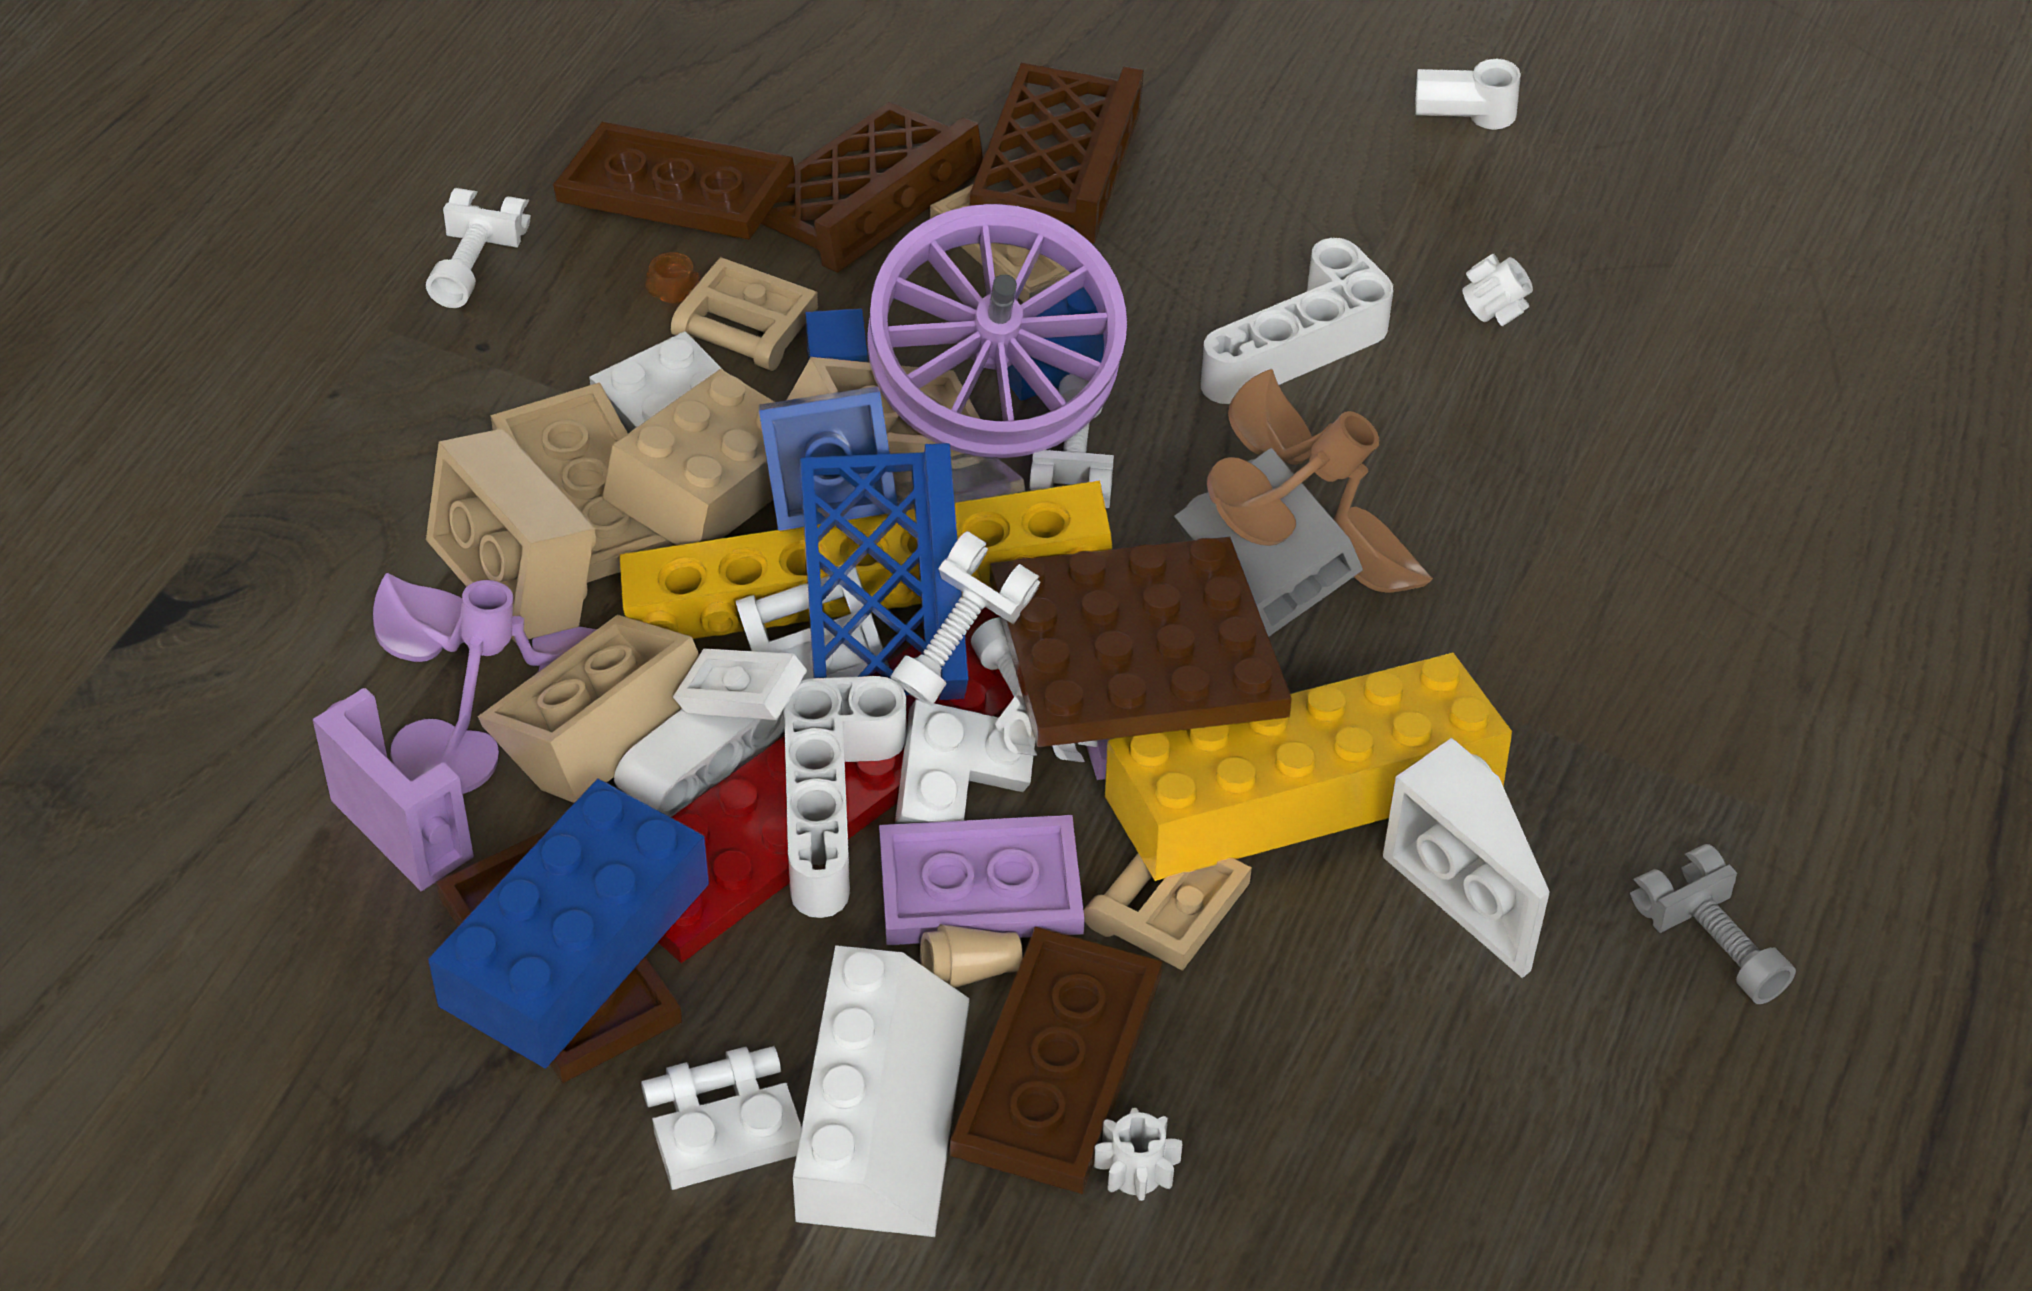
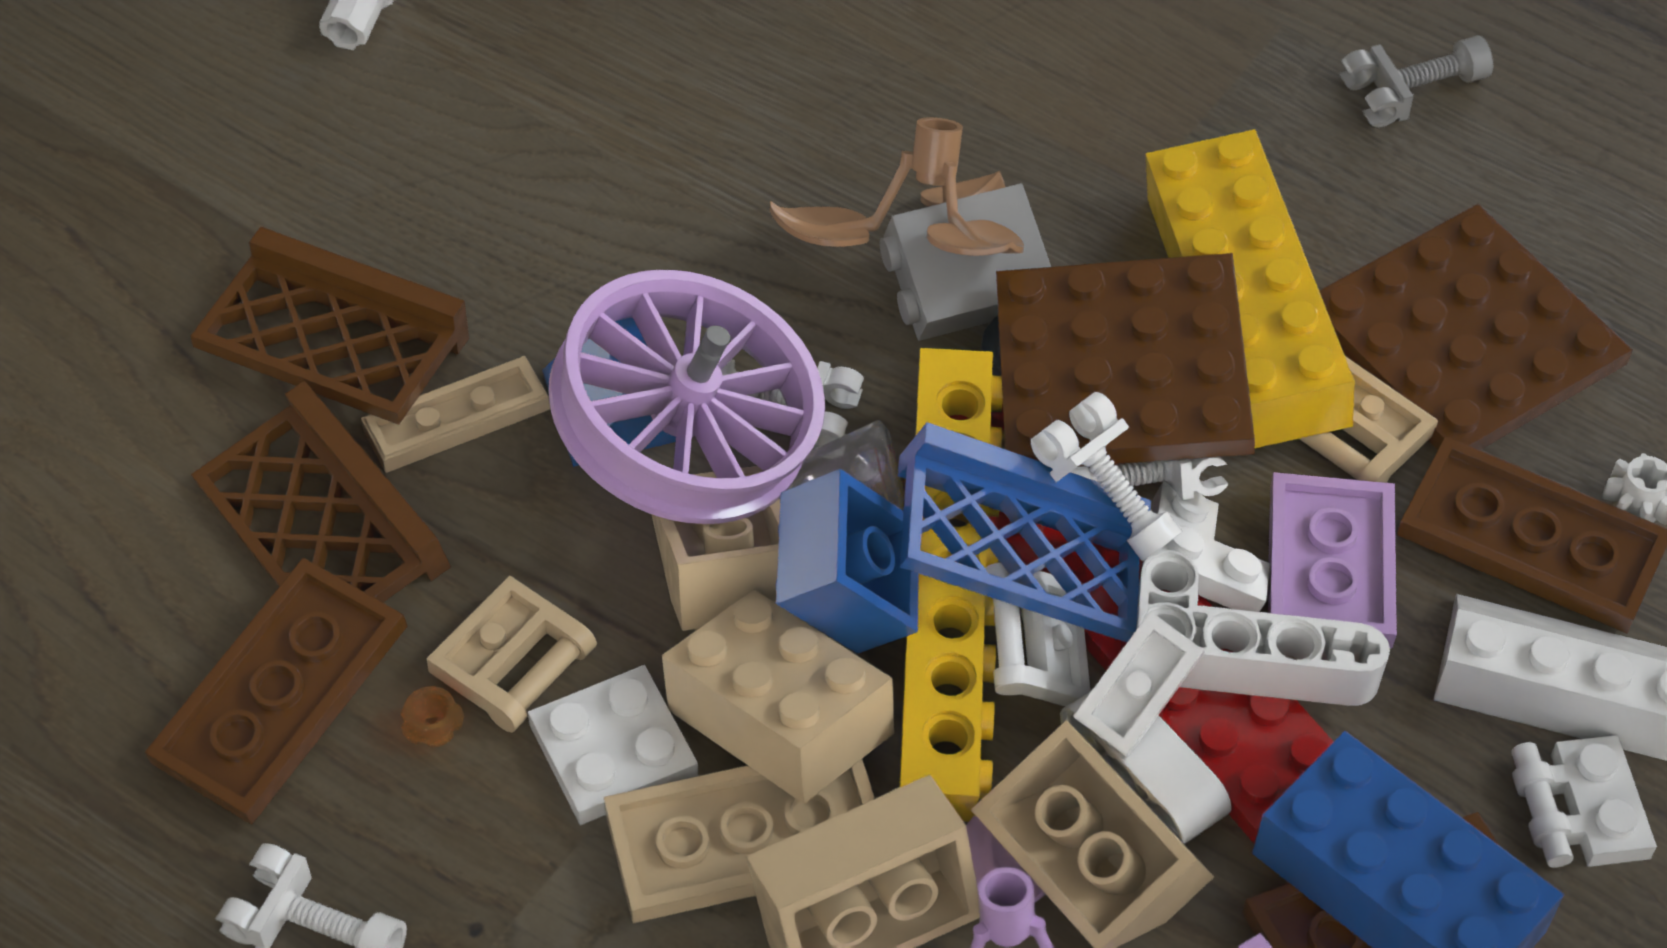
camera: 80 degrees left, 5 degrees up
blue brick [806,309,868,362] -> none
tan cone [920,924,1022,988] -> none
white beam [1201,238,1393,404] -> none
white slope [1383,738,1550,978] -> none
white gear [1463,254,1533,326] -> none
none -> reddish brown plate [1319,204,1633,450]

